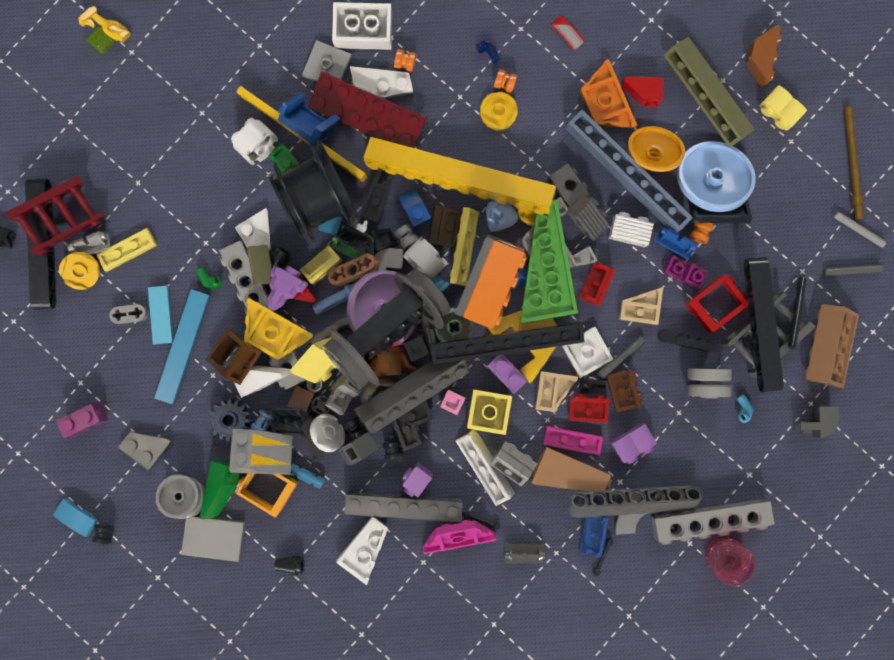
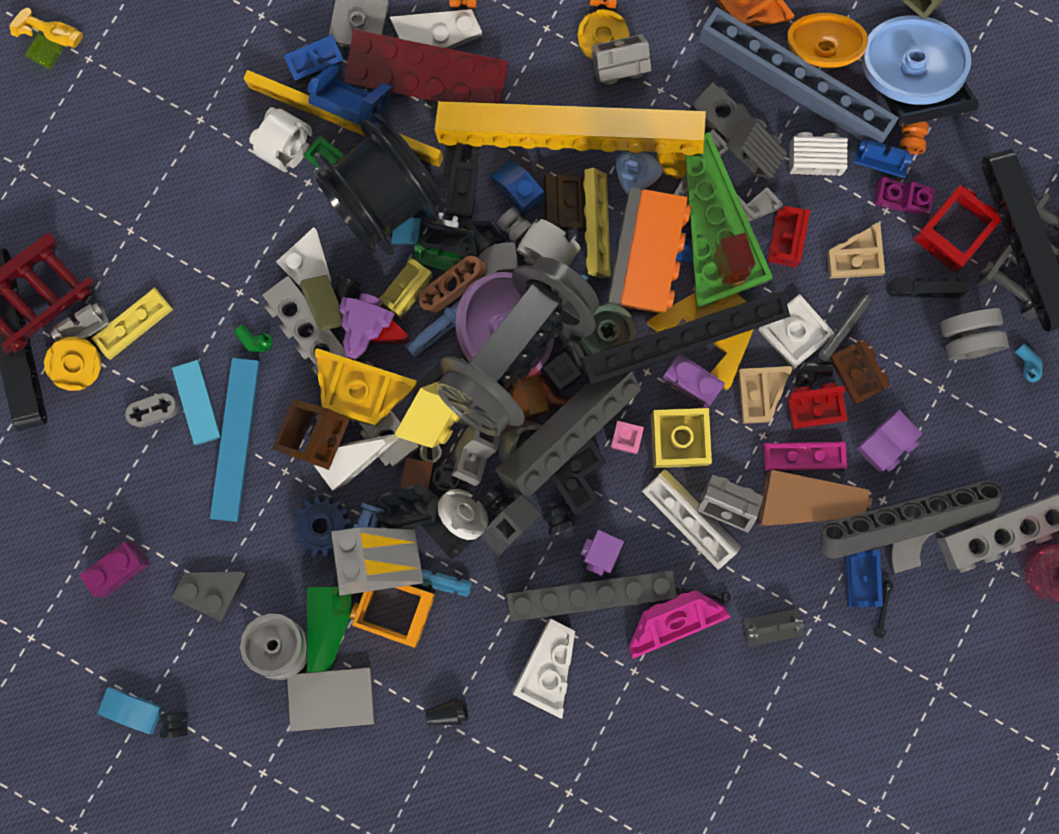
camera: 10 degrees left, 5 degrees down
none -> blue hinge [283,34,343,80]
none -> light grey brick [591,34,651,84]
none -> clear red brick [713,233,756,286]

